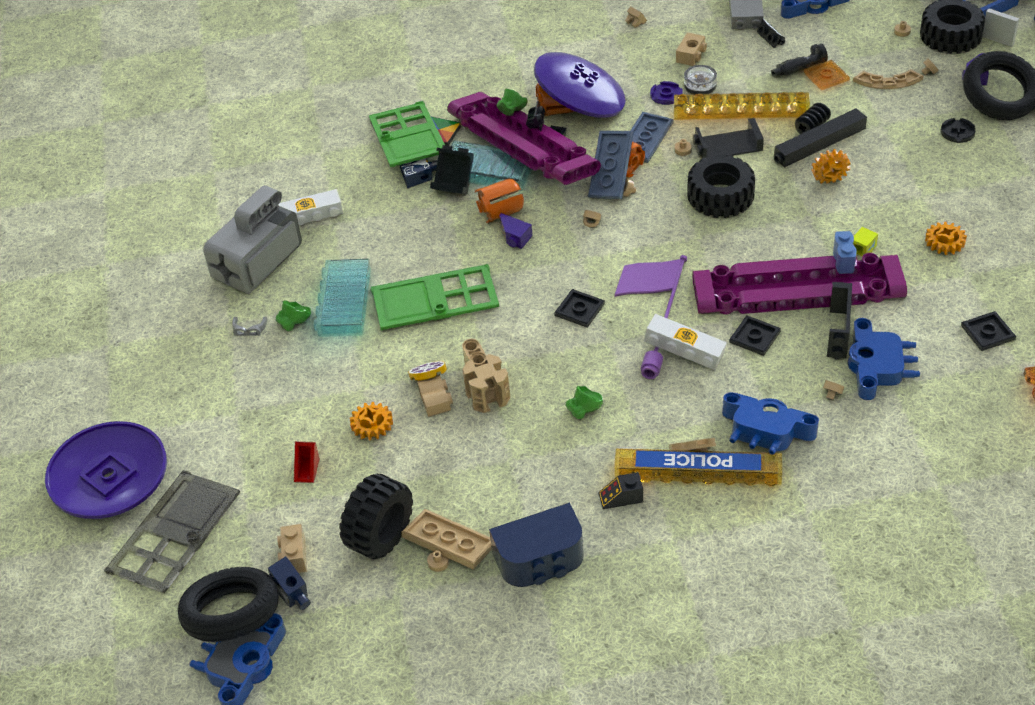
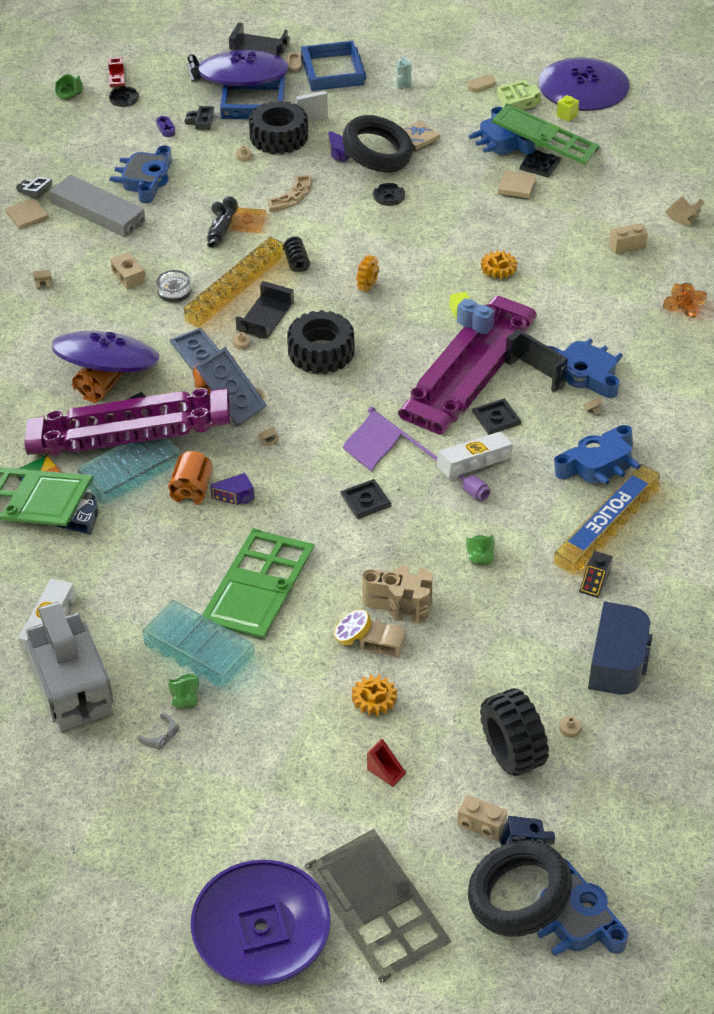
camera: 60 degrees left, 0 degrees up
tan tile [402,509,492,569] -> none
black panel [430,145,474,194] -> none
bright green hair [496,88,528,116] -> none
black hinge [526,101,546,131] -> none
dark purple tile [650,81,683,105] -> none
tan wing [669,438,716,452] -> none
black hinge [757,19,785,48] -> none
black brick [774,108,867,168] -> none
tan tile [921,58,939,75] -> none
black tile [961,311,1016,351] -> none

